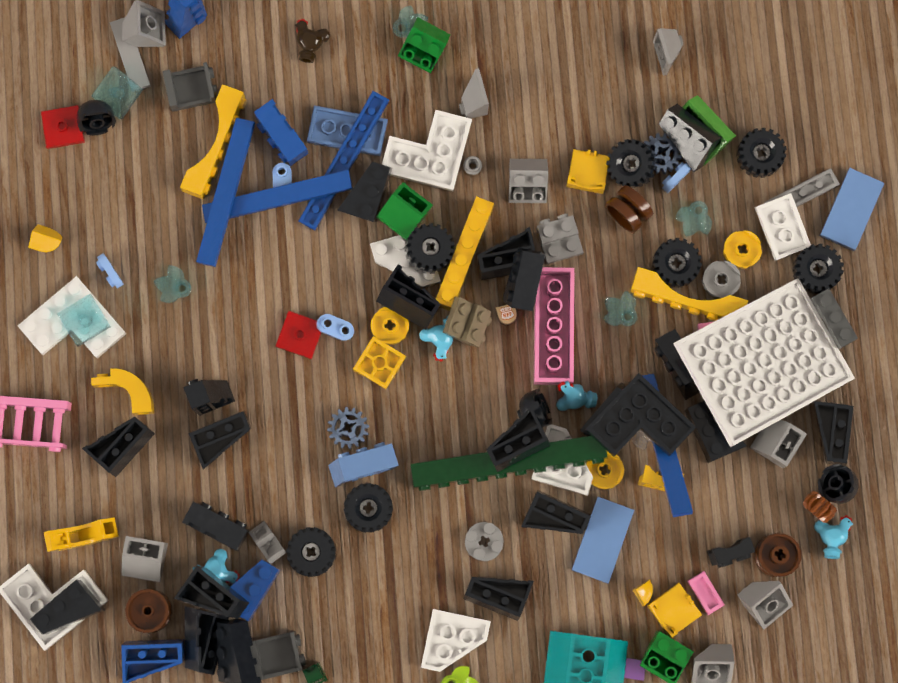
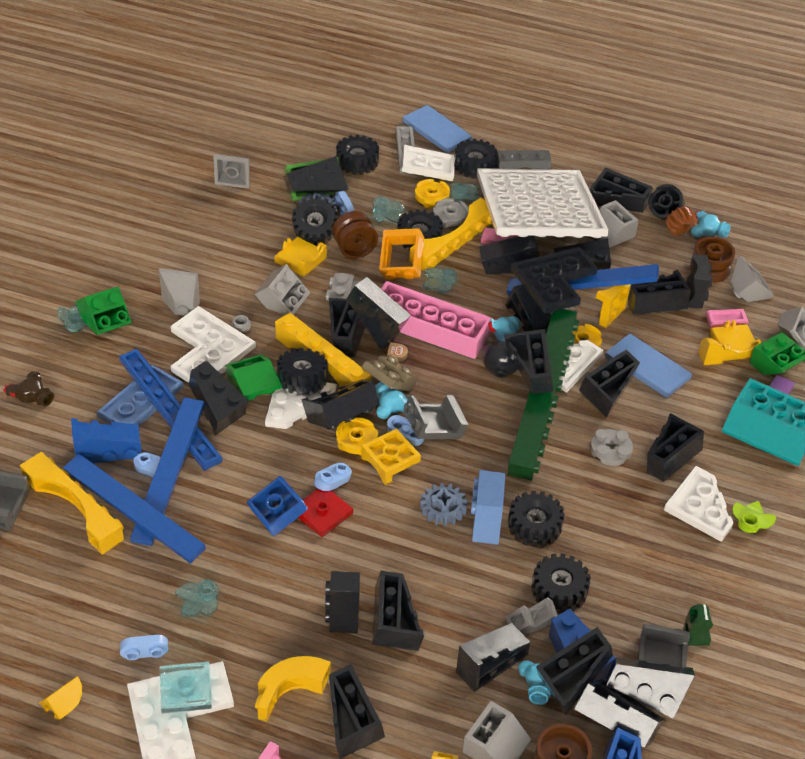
camera: 65 degrees left, 35 degrees down
none -> blue brick [247,476,308,536]
none -> light orange window [379,228,424,280]
none -> light blue plate [387,415,424,446]
none -> dark grey panel [403,395,468,439]
none -> clear light blue plate [450,182,481,202]
none -> black wedge [628,270,691,315]

